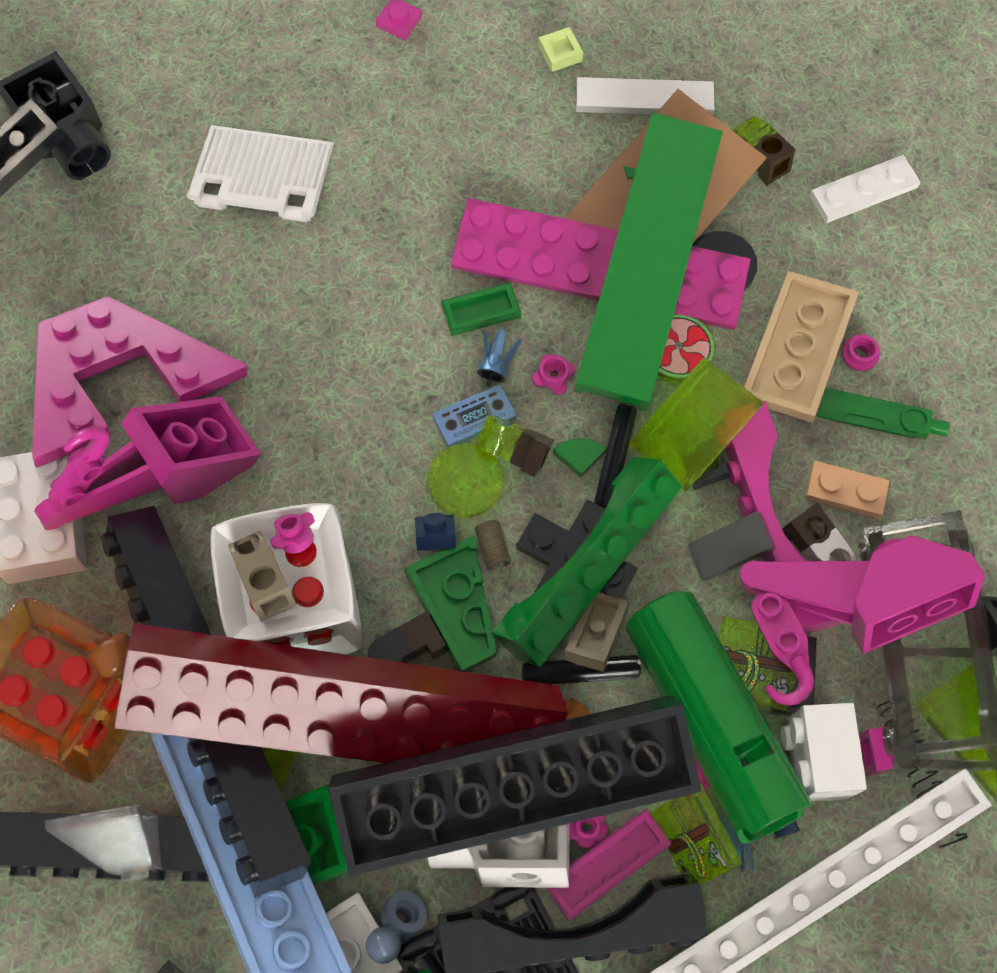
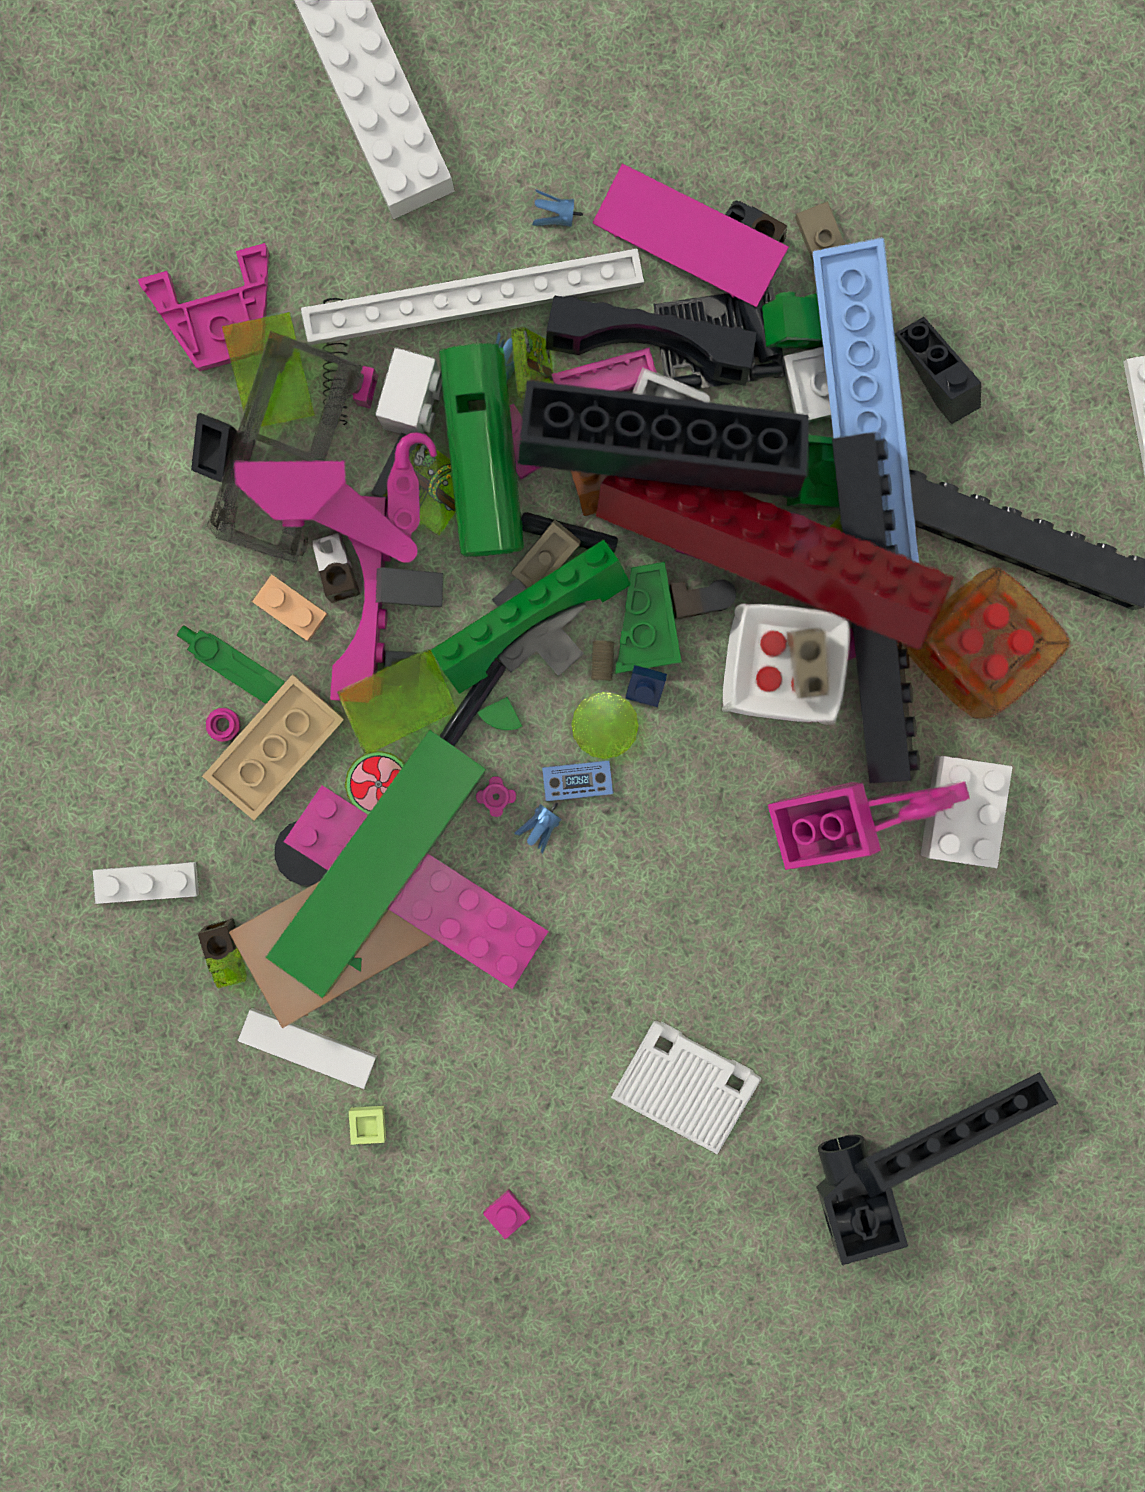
camera: 160 degrees left, 20 degrees up
dark pink wing [32,296,248,468] -> none
clear slope [45,805,162,882] -> none
dark orange piece [89,631,130,678] -> none
dark pink plate [270,512,315,553] -> none
sand blue plate [366,891,427,964] -> none
green tile [441,282,522,336] -> none
leg [475,415,554,477] -> none

